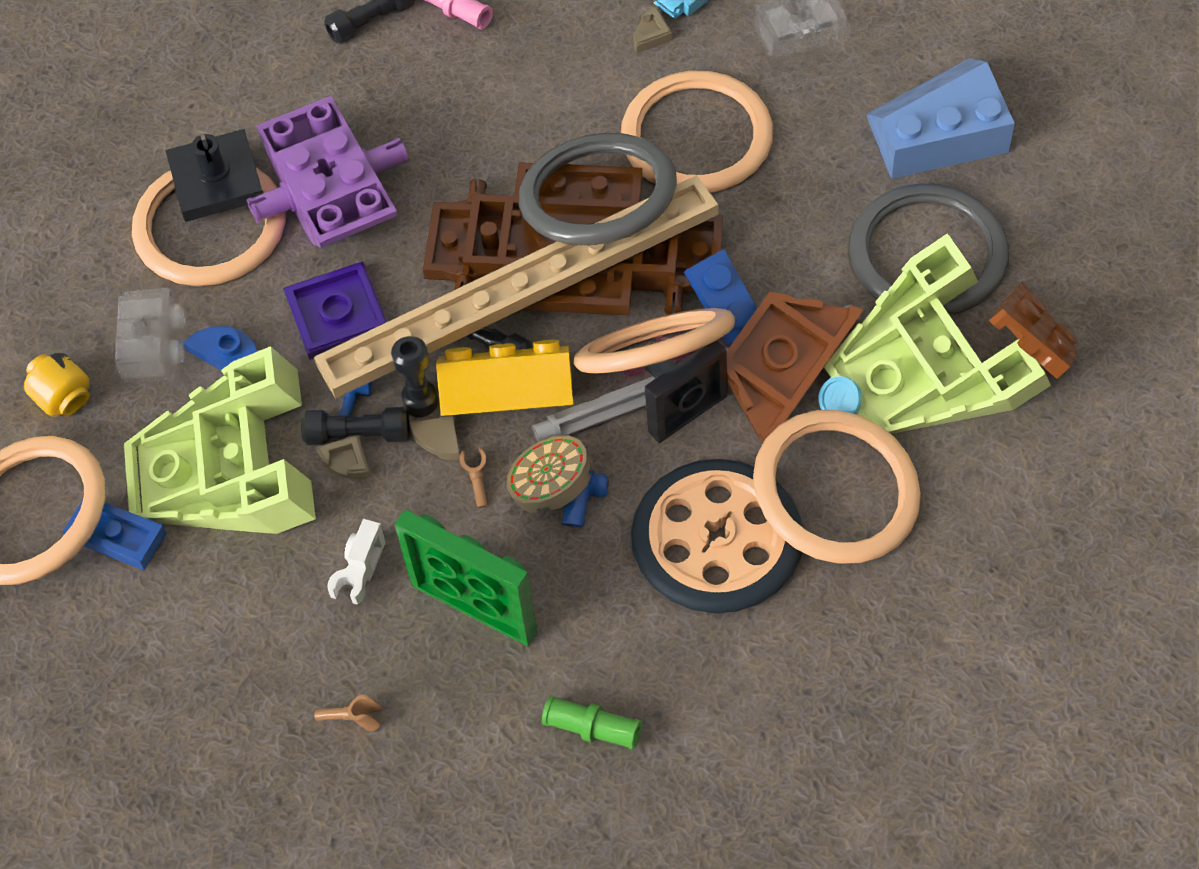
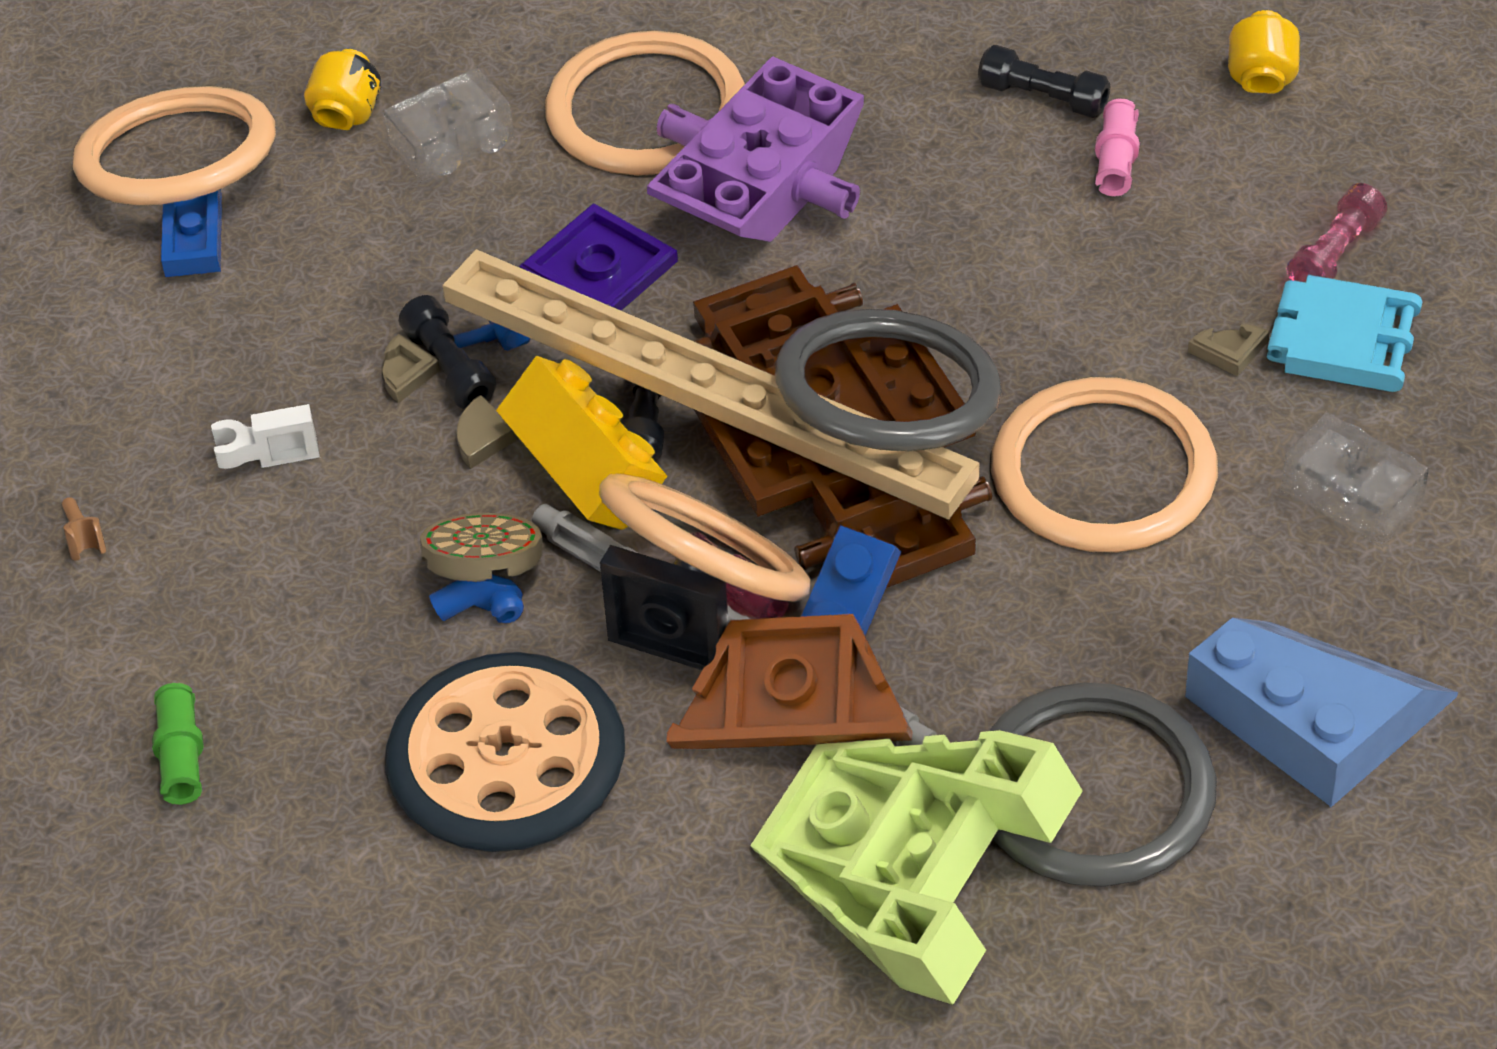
camera: 60 degrees right, 10 degrees down
yellowish green wedge [124,346,316,534] -> none
black tile [165,129,263,222] -> none
blue plate [183,326,257,370] -> none
black piece [391,336,438,417] -> none
green plate [394,510,538,647] -> none
medium nougat hand [460,447,488,508] -> none
light nougat wedge [753,410,921,564] -> none
medium azure piece [818,376,862,414] -> none
dark orange wing [989,281,1078,379] -> none

